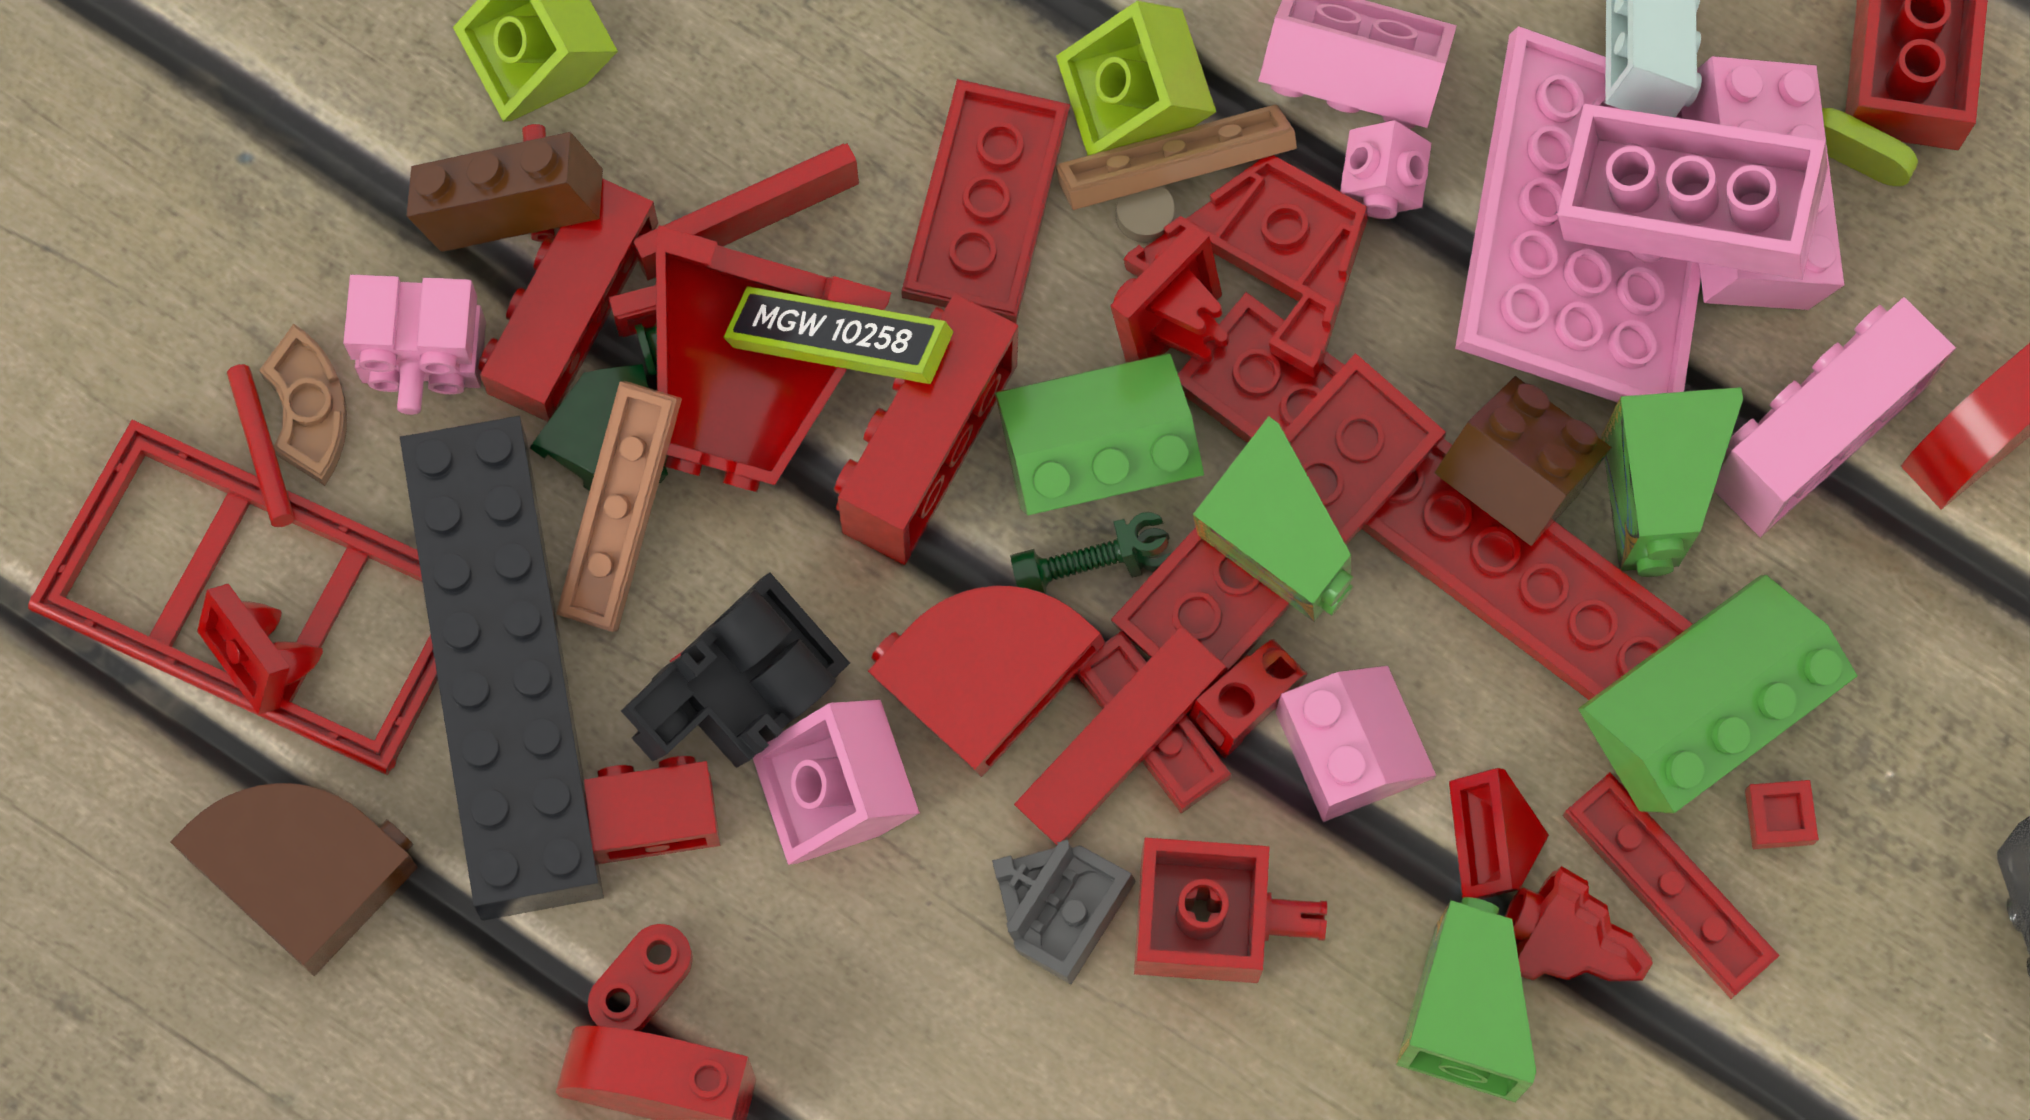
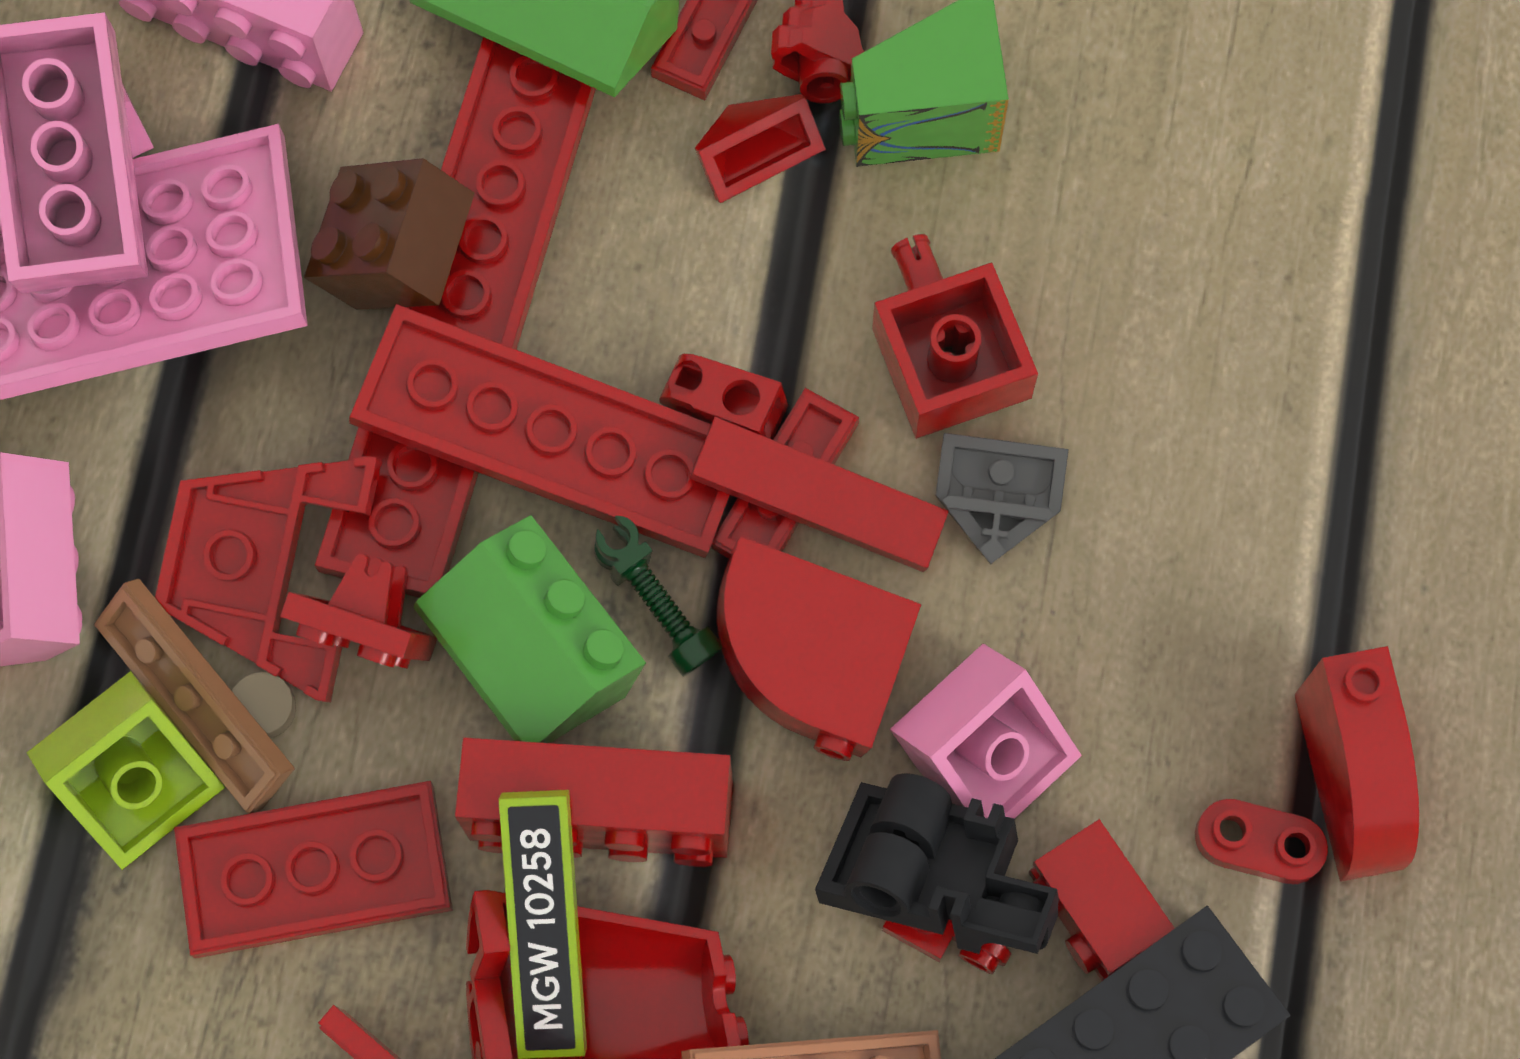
camera: 110 degrees left, 0 degrees up
bright green slope [1193,416,1354,622] -> none
bright pink slope [1276,666,1436,822] -> none
bright pink brick [1340,120,1432,219] -> none
bright green slope [1601,387,1743,577] -> none

